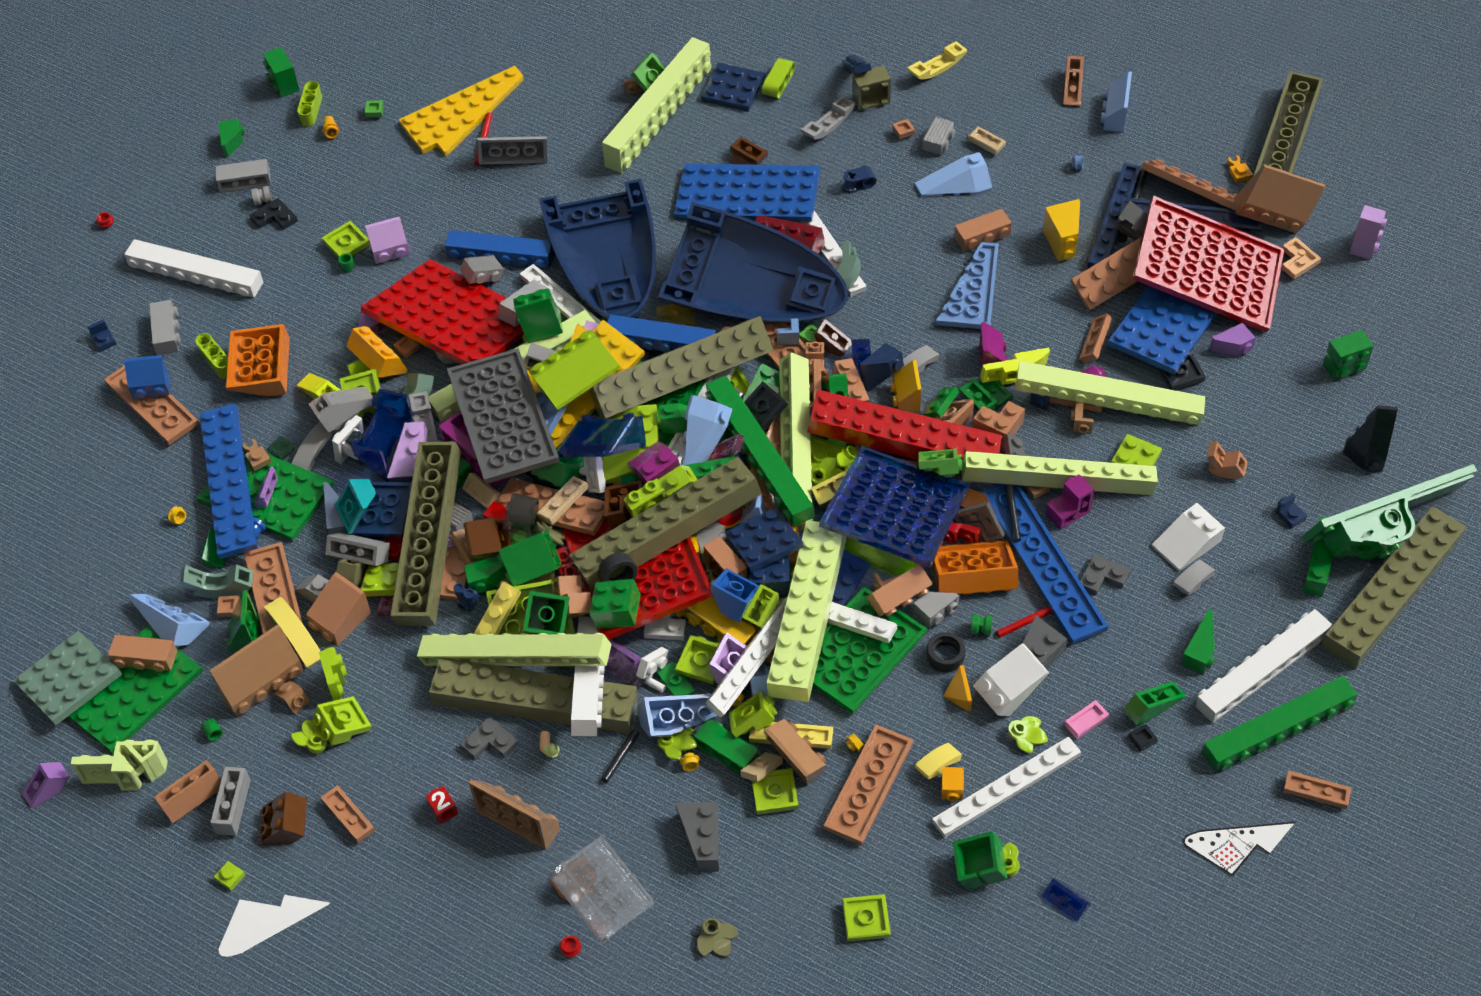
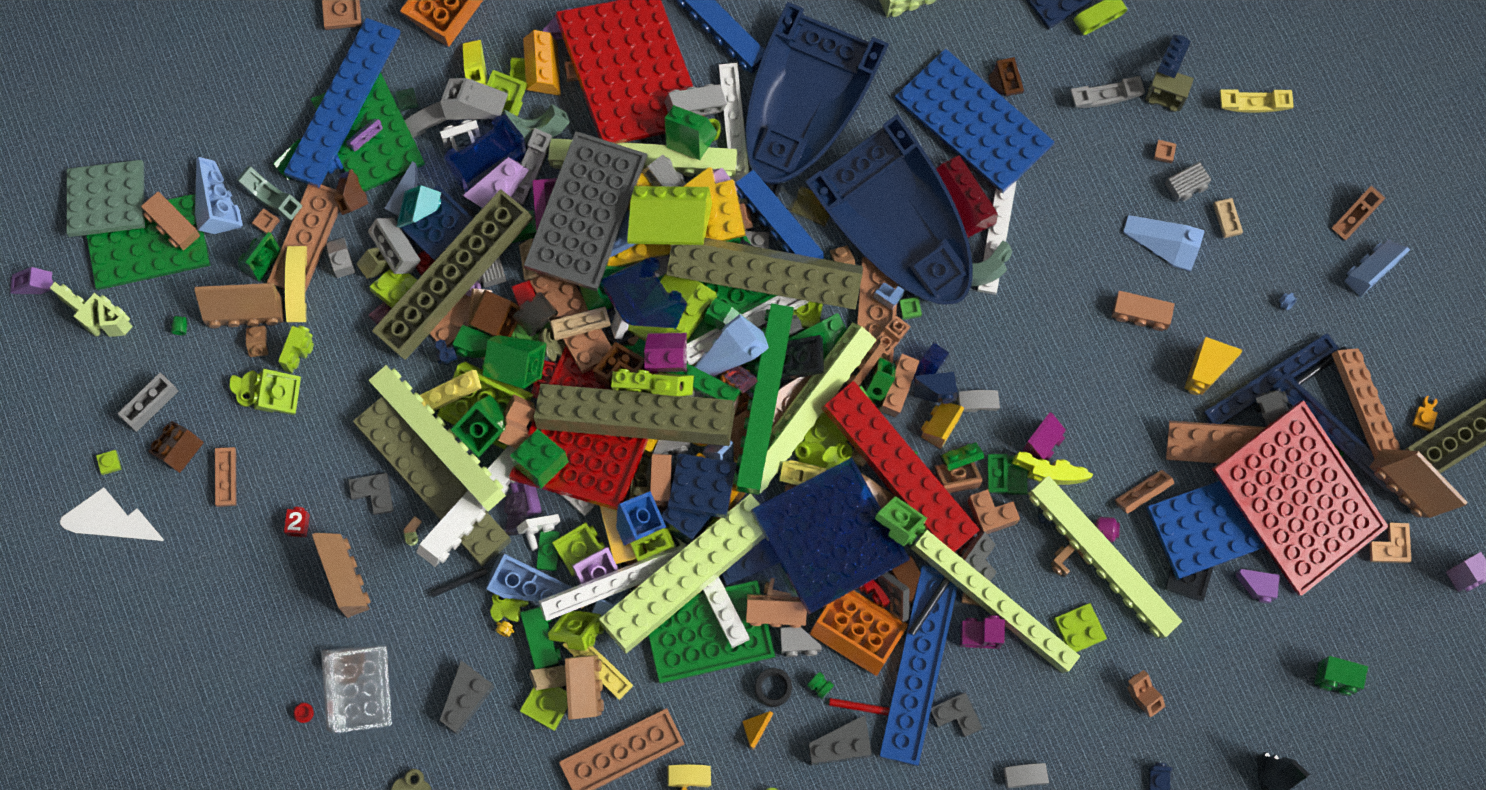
camera: 30 degrees right, 20 degrees up
nougat brick [154,760,221,823] -> none
yellow plate [168,506,186,524] -> none
medium nougat plate [243,439,272,471] -> none
nougat slope [306,572,371,645] -> none
light grey brick [460,255,504,284] -> none
black tyre [597,552,638,582] -> none
reddish brown slope [814,319,853,357] -> none
dark blue piece [842,165,877,193] -> none
yellow plate [845,733,864,752] -> none
medium blue wing [936,242,999,329] -> none
white slope [973,644,1049,716] -> none
white slope [1152,503,1225,571] -> none
none -> reddish brown slope [334,169,369,215]

